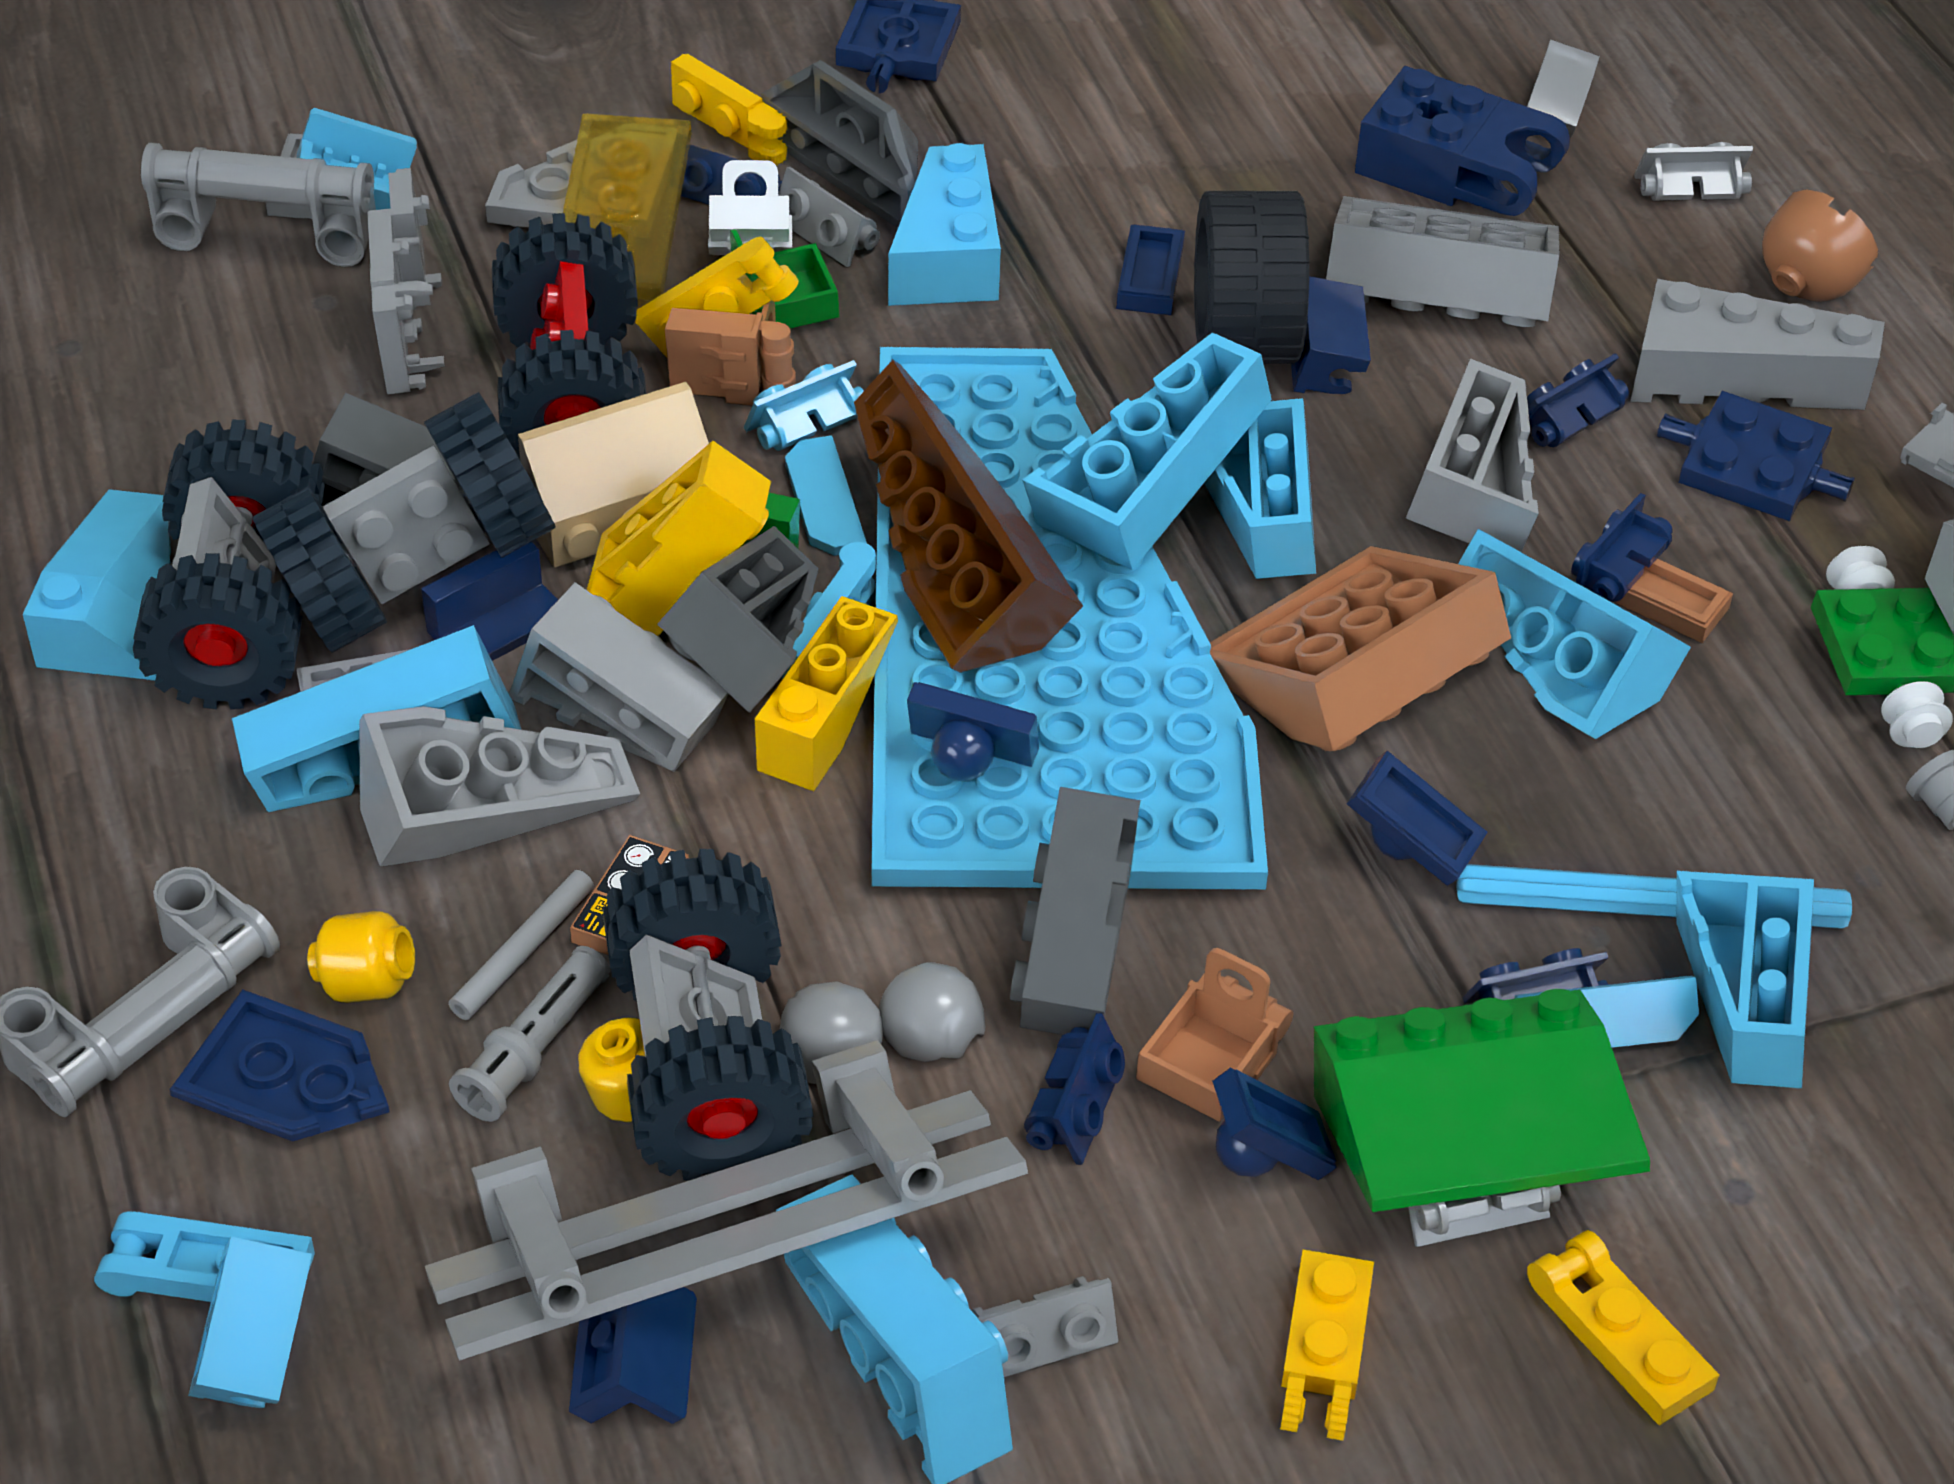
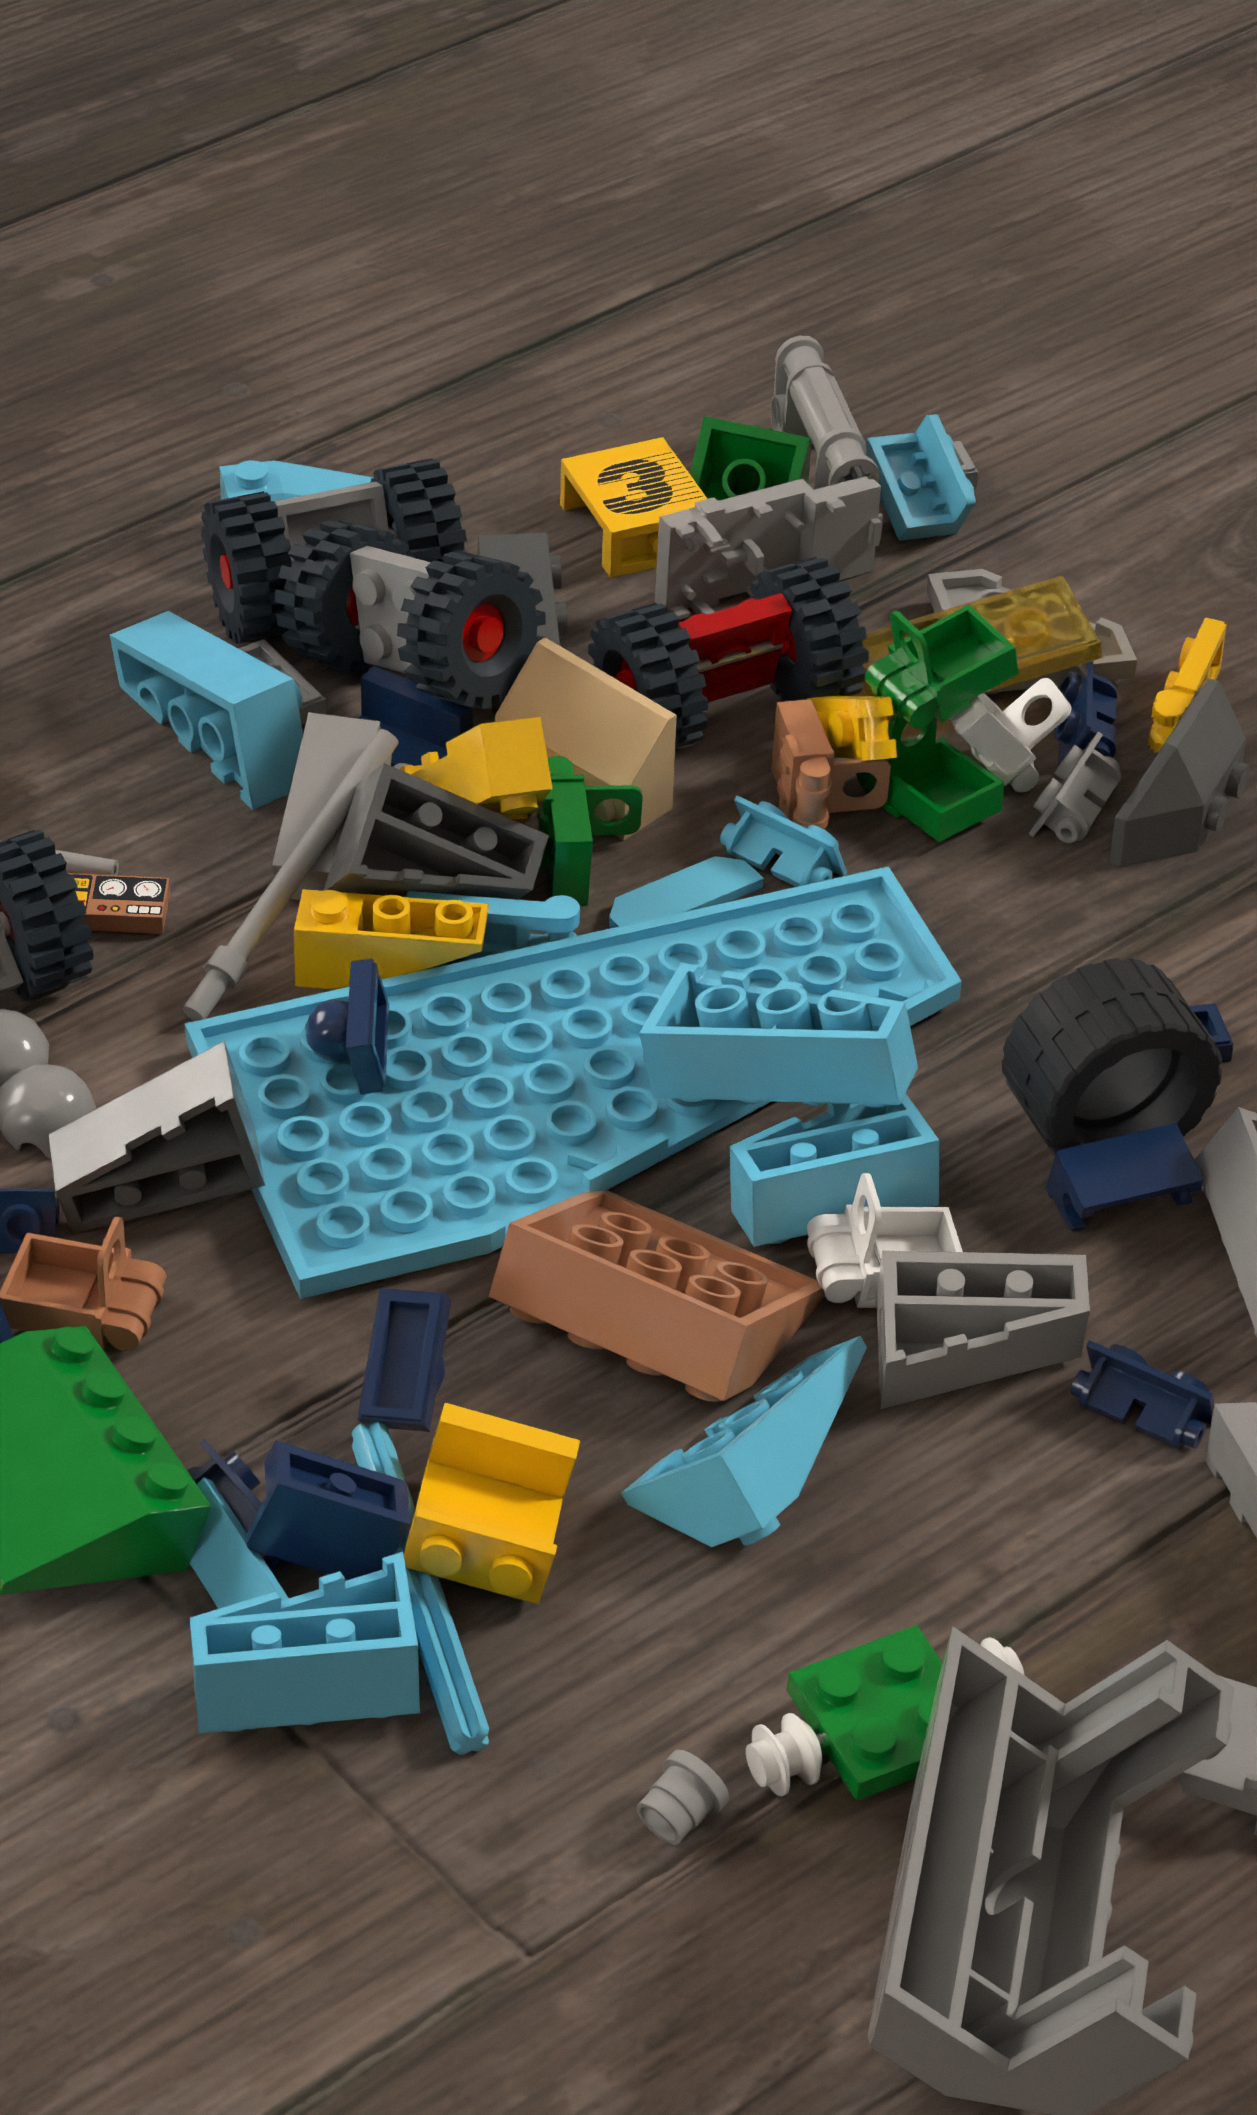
camera: 70 degrees right, 5 degrees down
light grey wedge [359,706,640,867] -> none
reddish brown wedge [854,359,1083,673] -> none
medium azure wedge [888,143,1001,306] -> none
dark blue hinge [1571,493,1673,602] -> none
nougat tile [1615,559,1733,643] -> none
dark blue plate [1657,391,1855,521] -> none
none -> light grey bar [182,729,399,1021]
none -> dark blue panel [246,1440,411,1580]
none -> yellow panel [404,1403,580,1605]
none -> yellow panel [560,437,707,578]
none -> green slope [690,416,812,501]
none -> white piece [807,1173,963,1308]
none -> green piece [865,605,1019,729]

